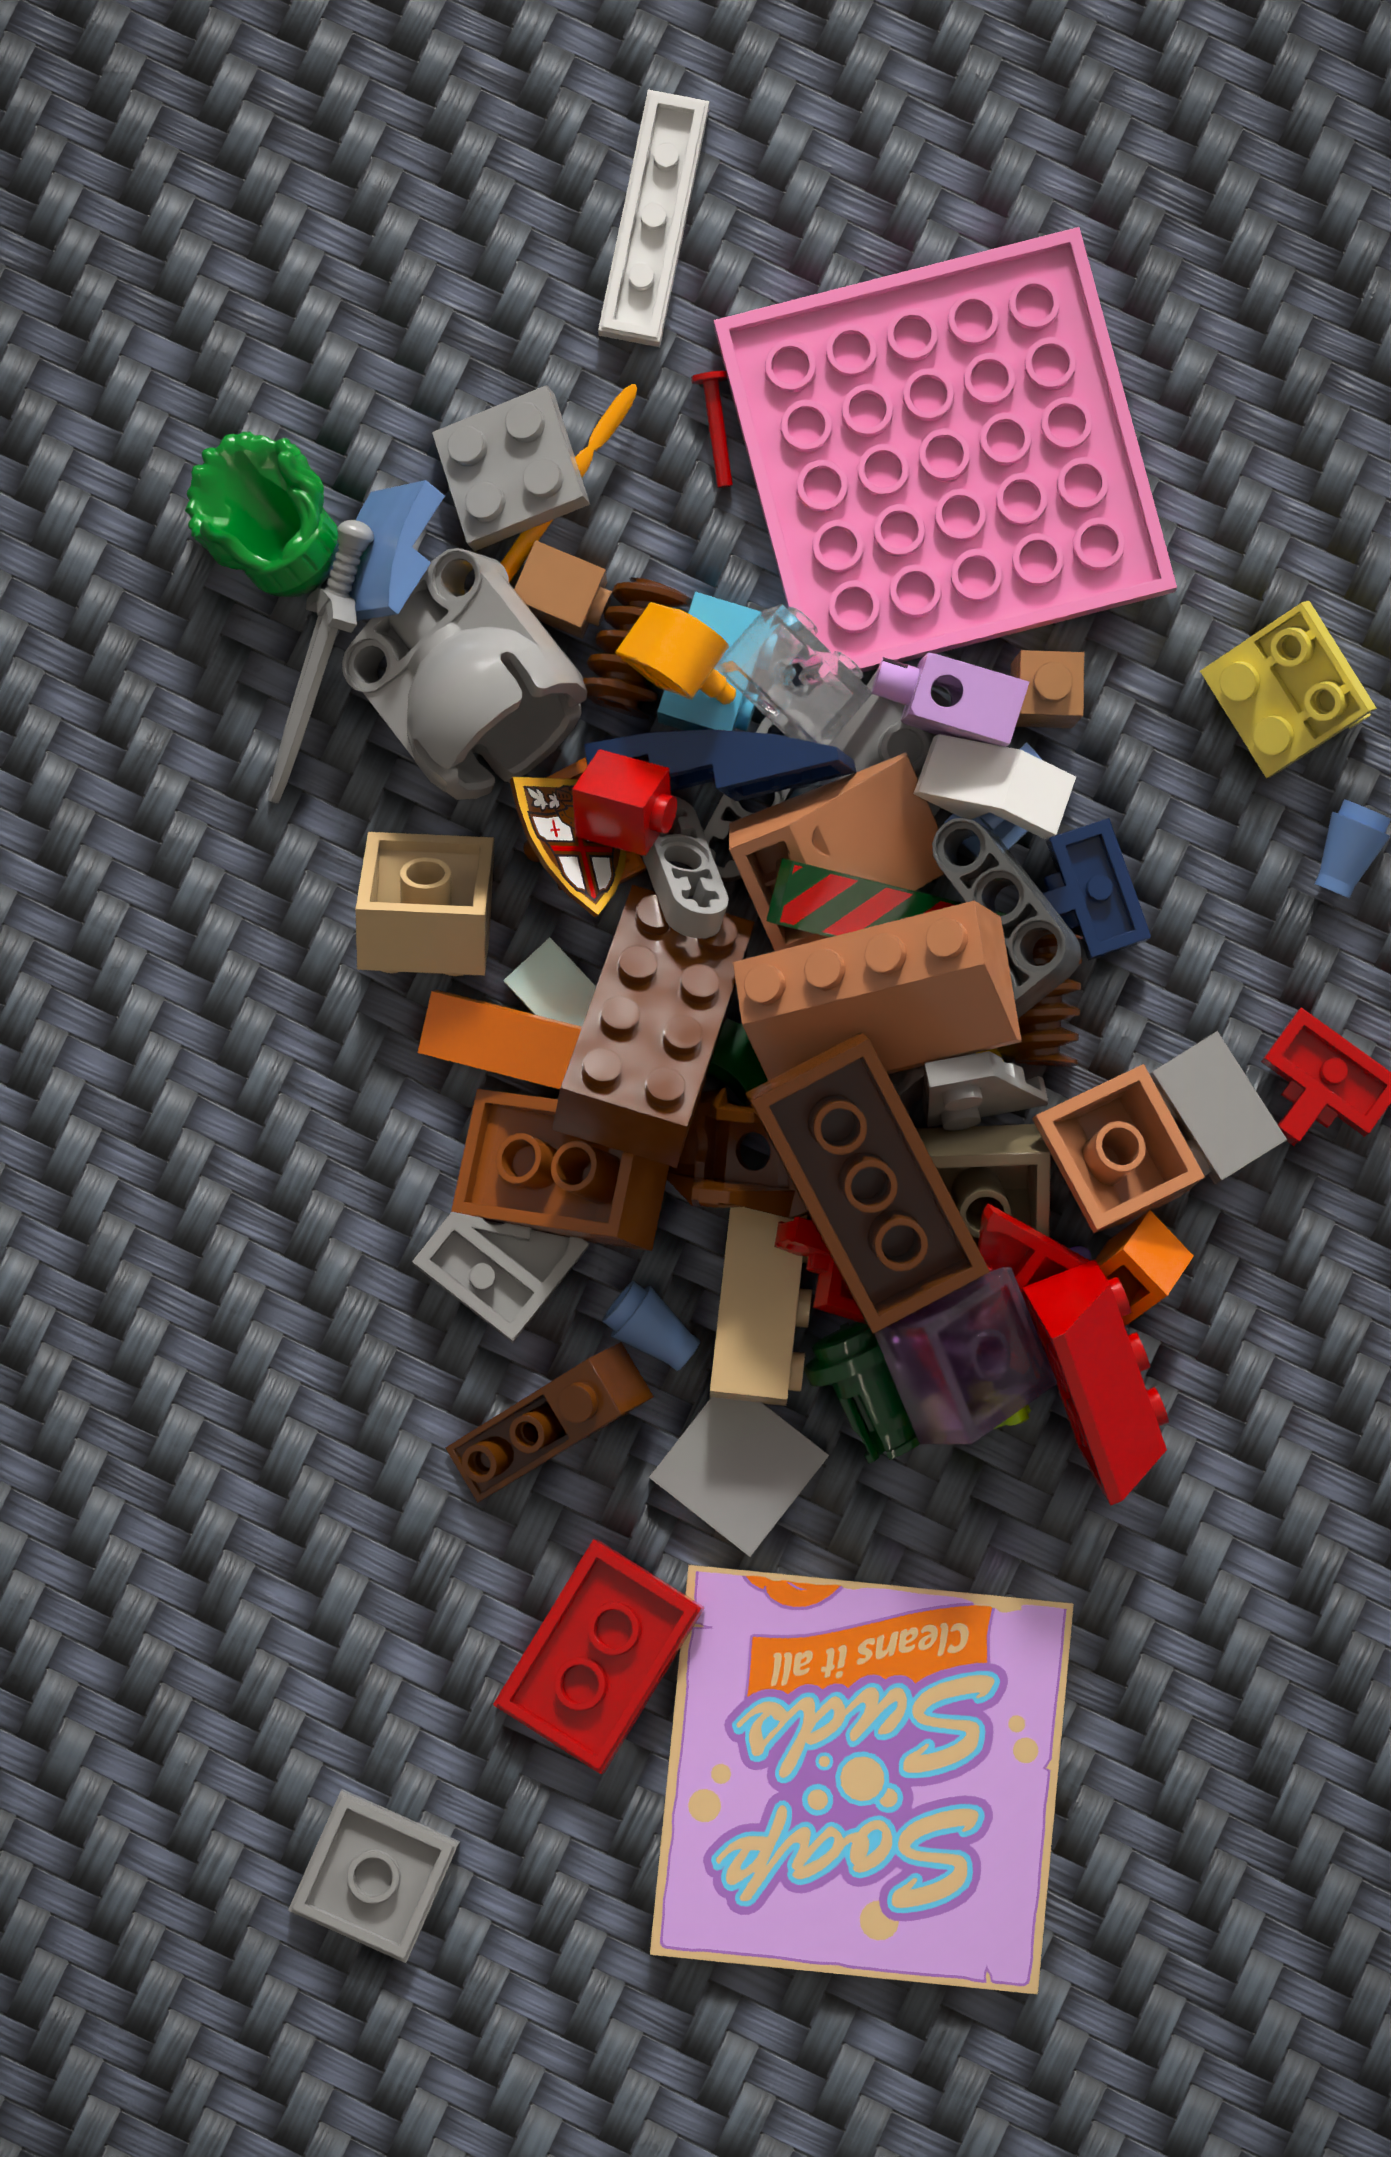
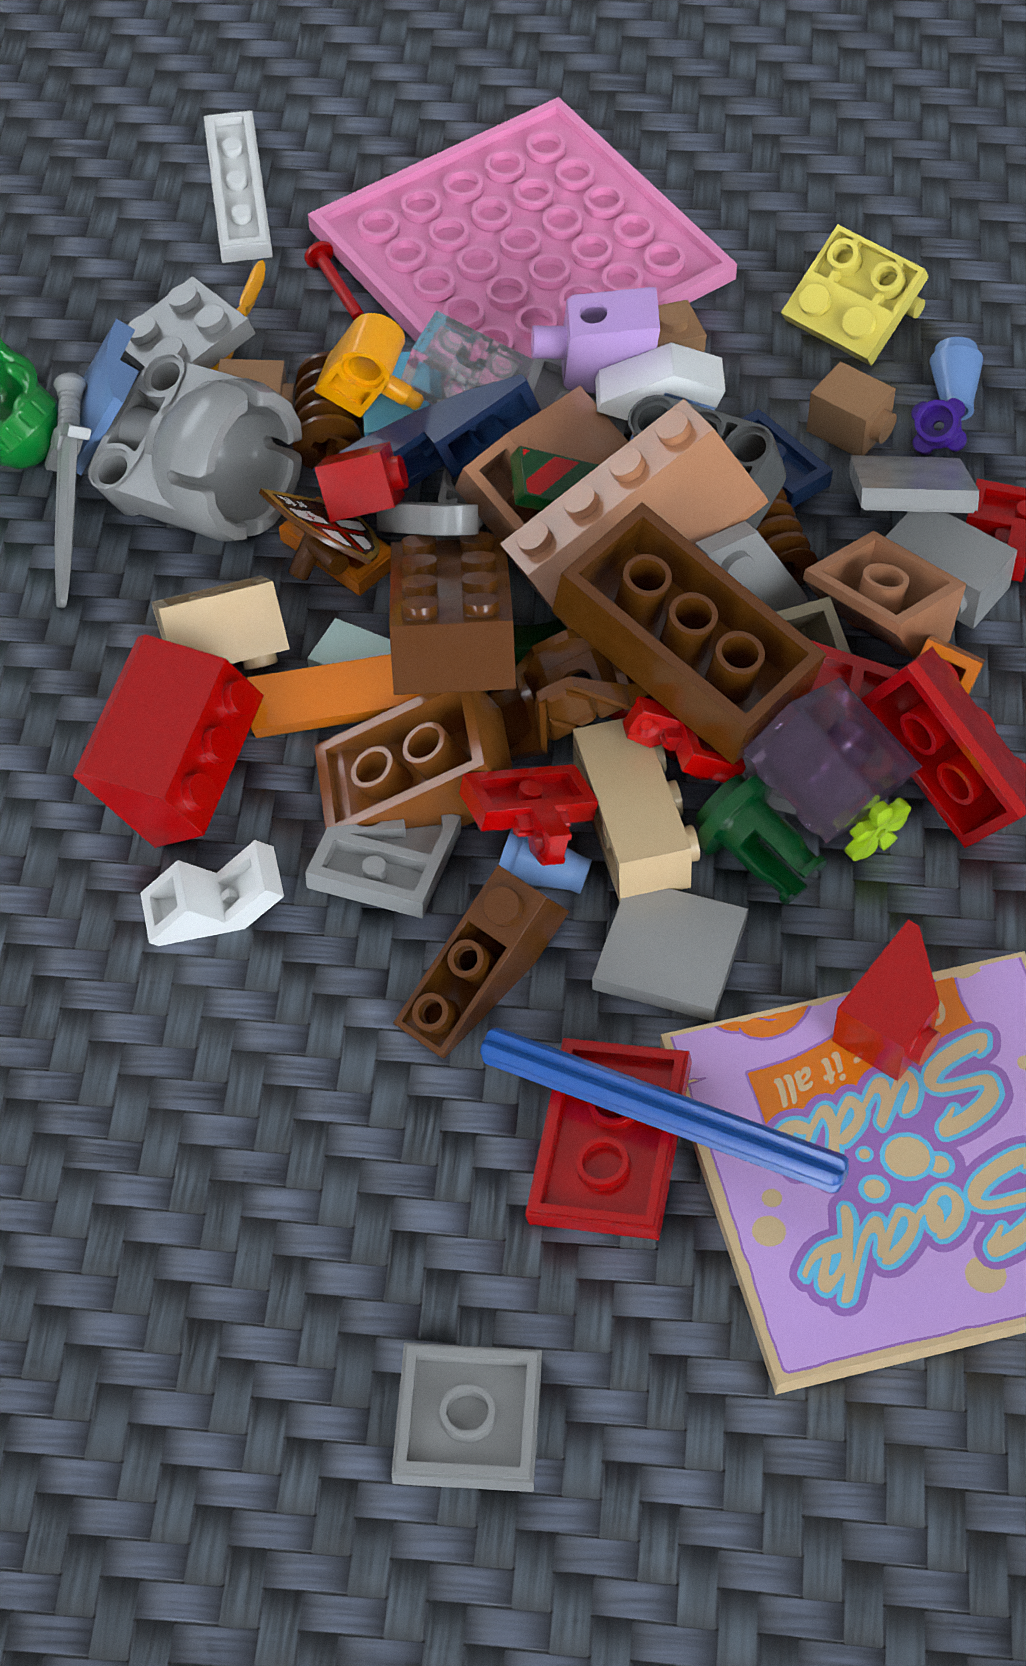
camera: 25 degrees left, 30 degrees down
none -> red slope [72,634,264,848]
none -> white slope [140,840,284,946]
none -> red hinge [459,764,599,866]
none -> blue axle [480,1027,849,1193]
none -> medium nougat brick [807,361,897,455]
none -> red slope [832,919,941,1081]
none -> light grey tile [849,455,979,513]
none -> dark purple plate [911,398,967,455]

